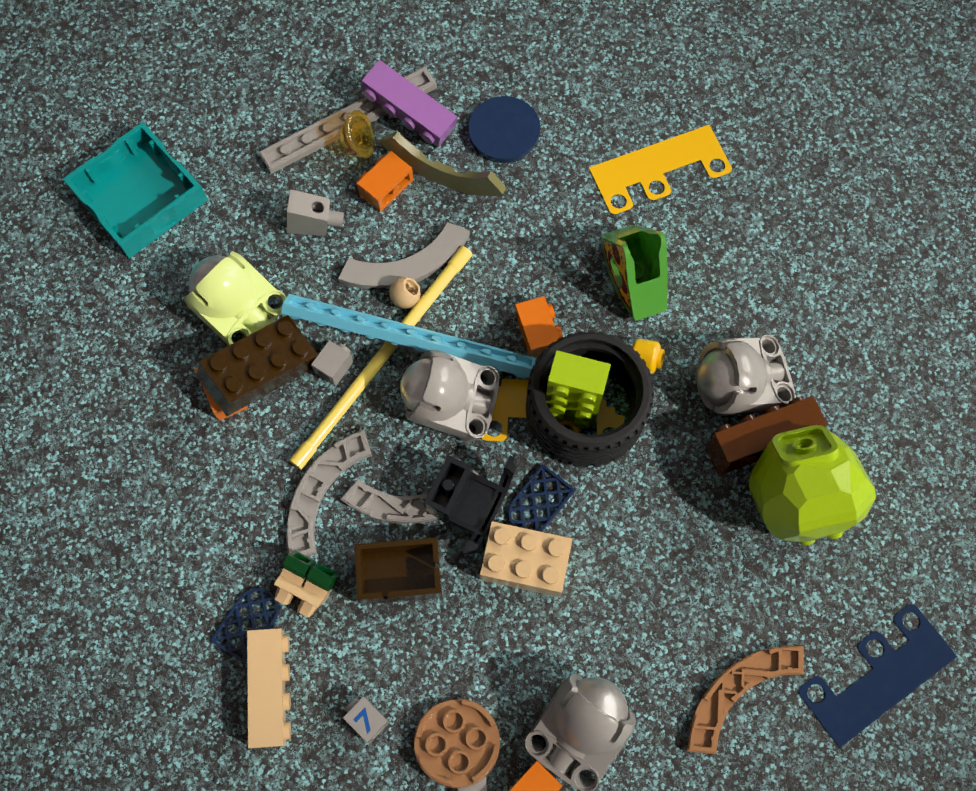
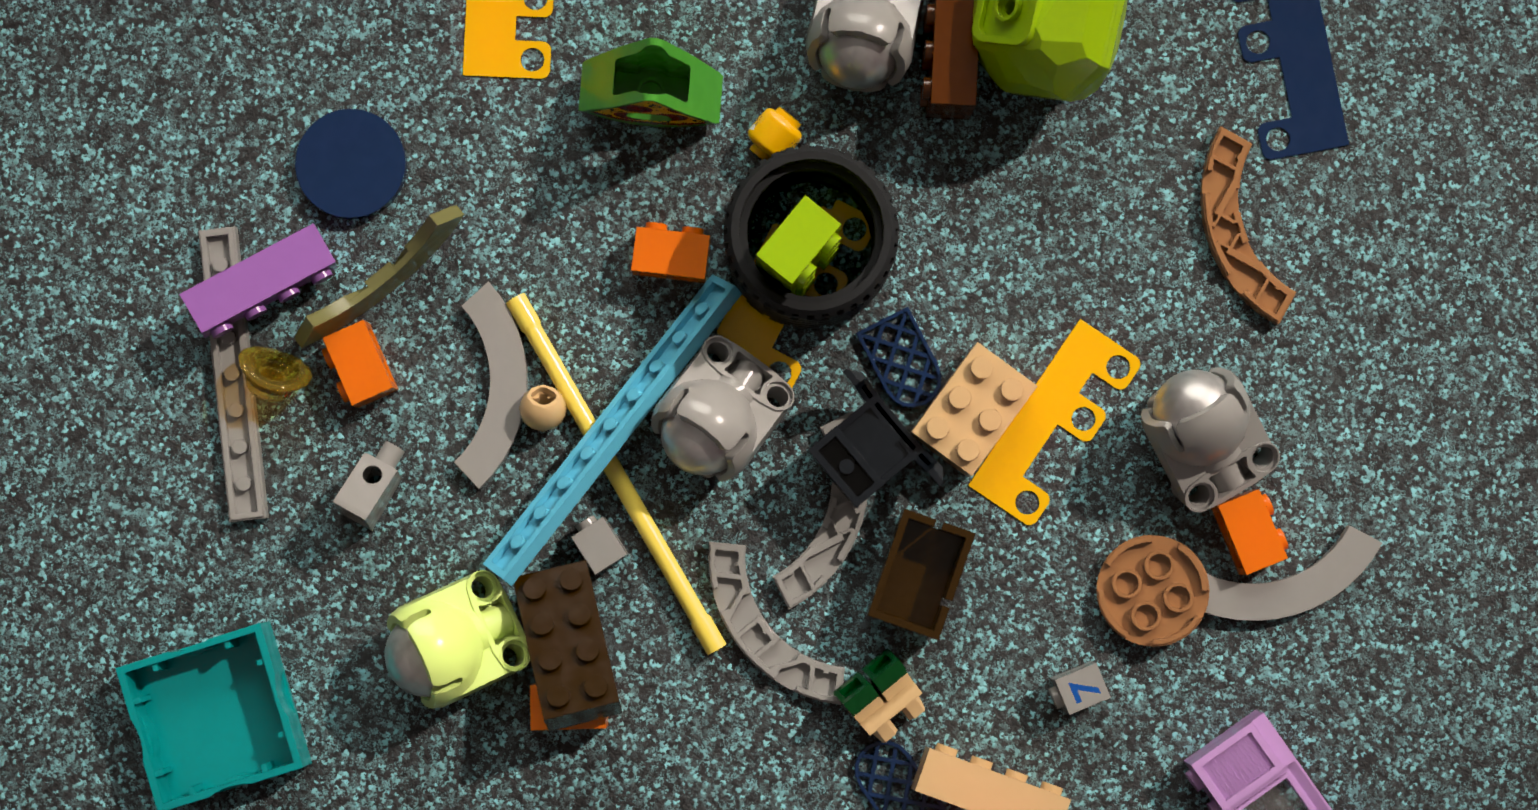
camera: 70 degrees left, 15 degrees up
none -> yellow piece [968,319,1140,525]

